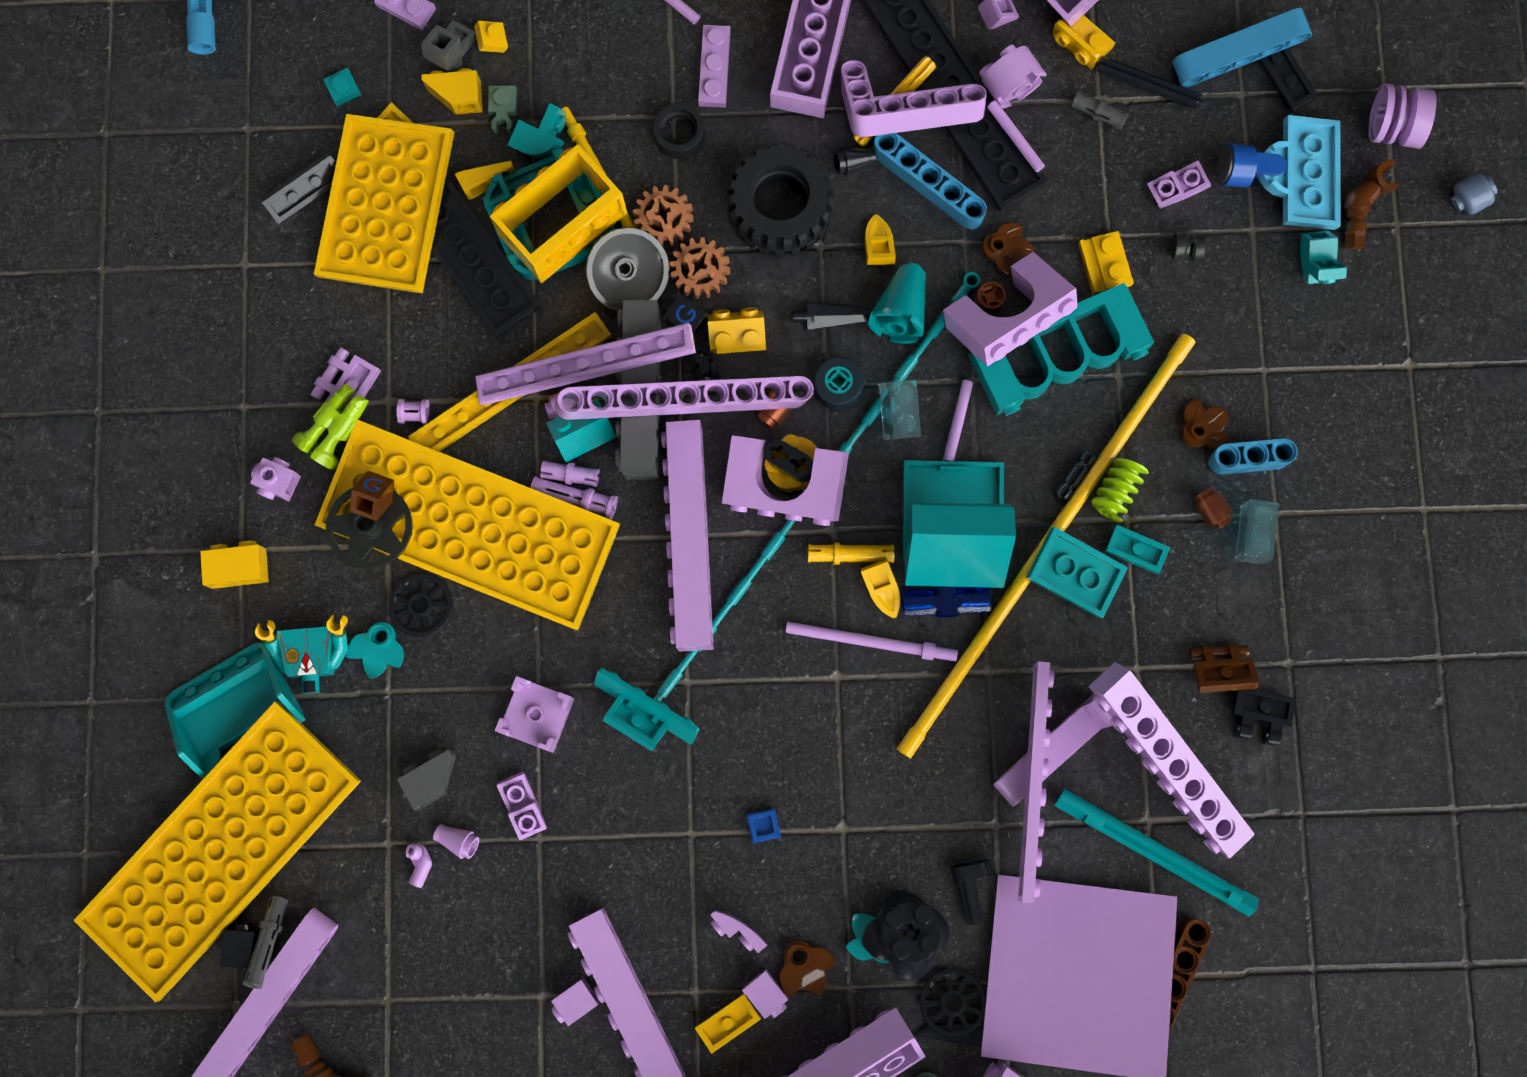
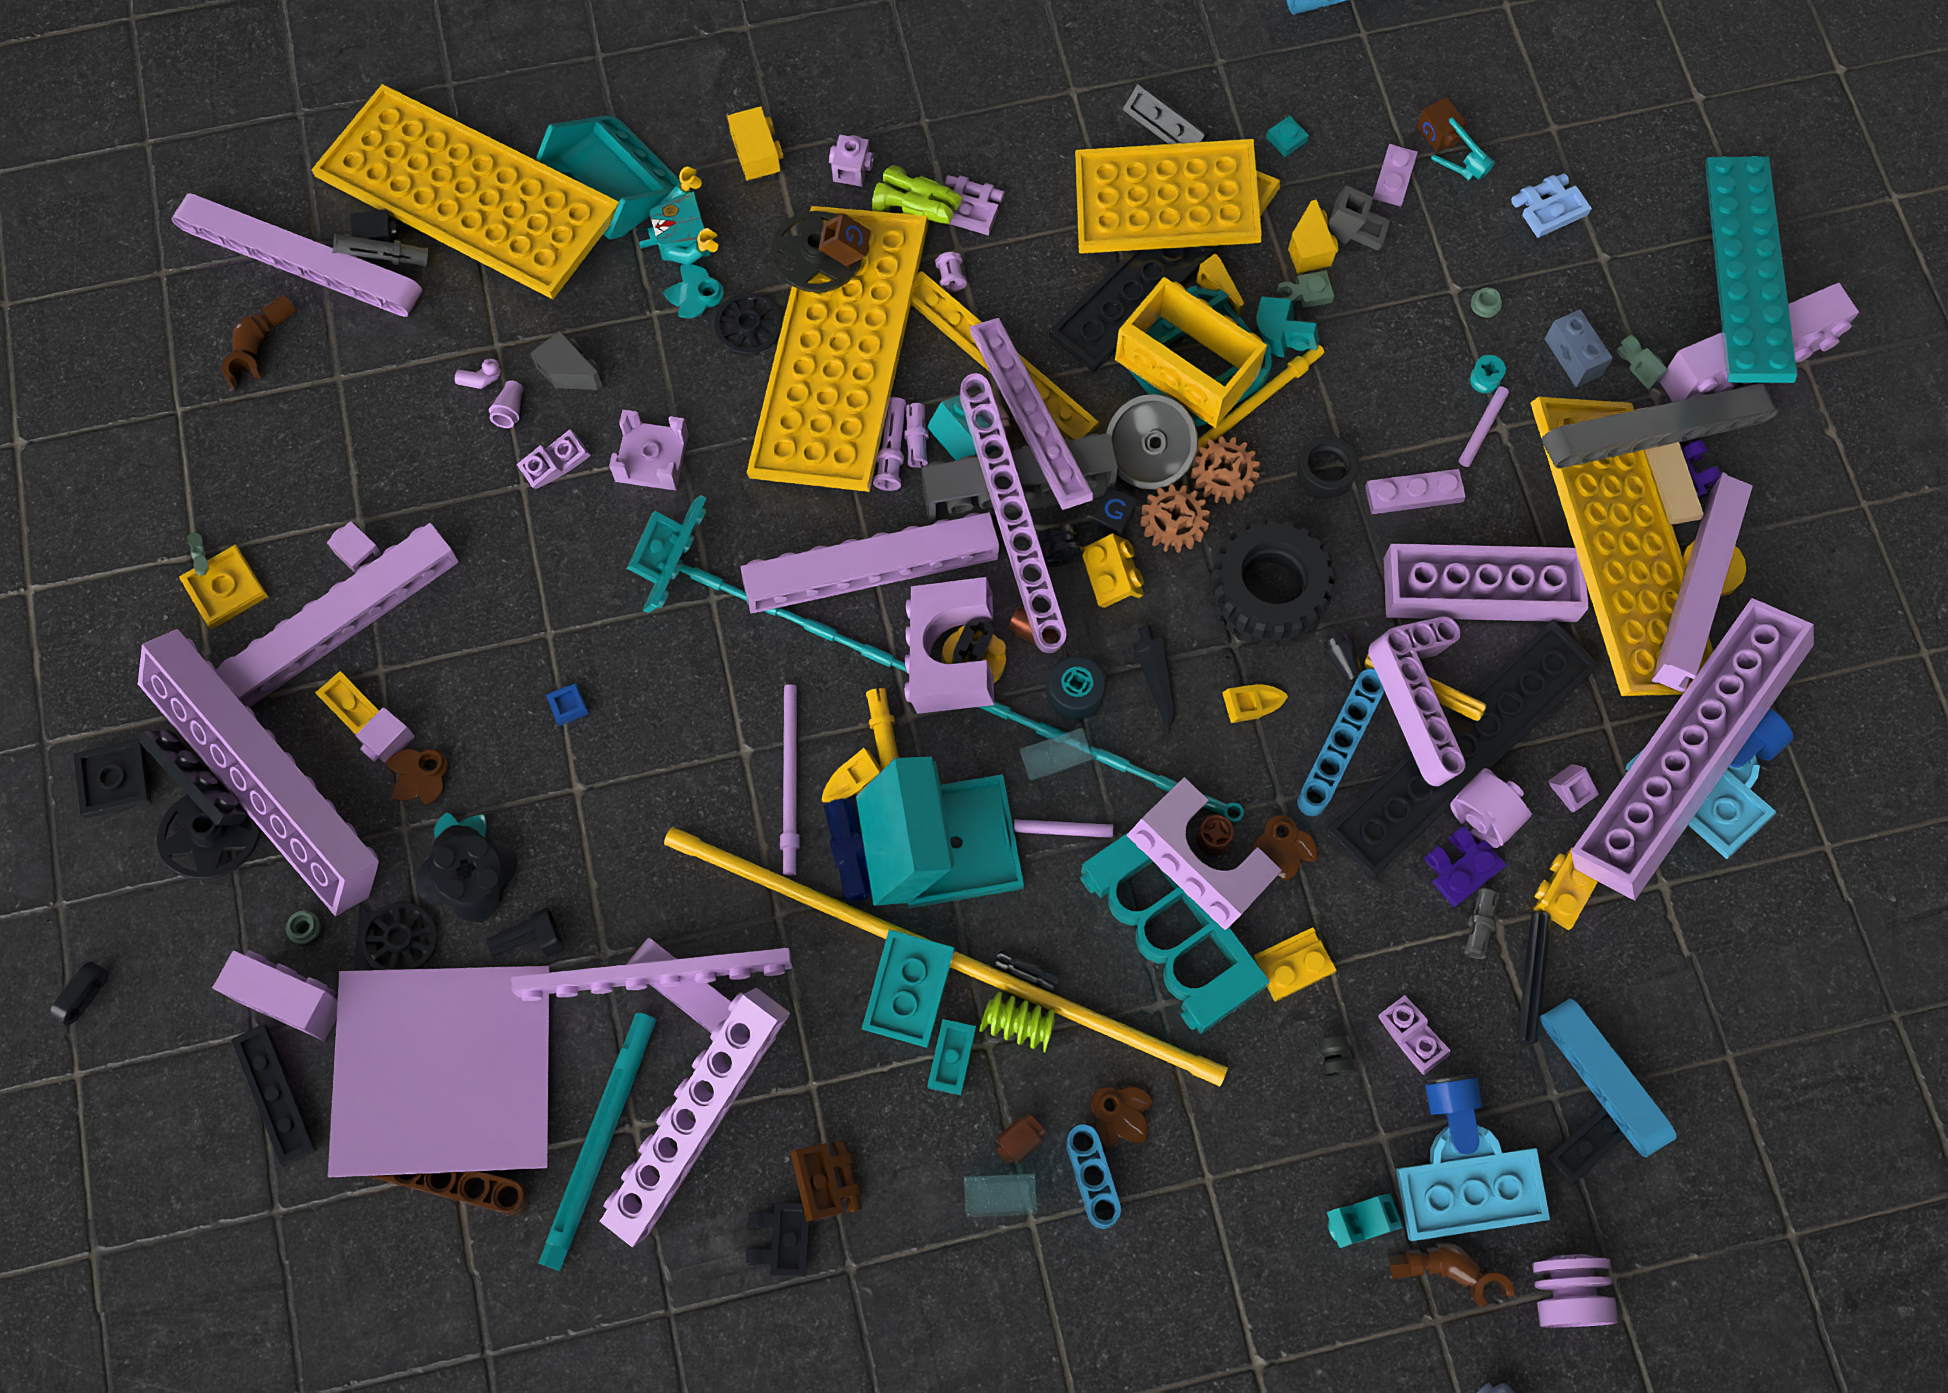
camera: 75 degrees right, 10 degrees down
yellow plate [474,21,508,53] -> none
lavender slope [710,910,767,953] -> none
teal cone [868,263,926,344] -> none
lavender bar [987,100,1045,172] -> none
none -> dark purple plate [1424,826,1506,908]

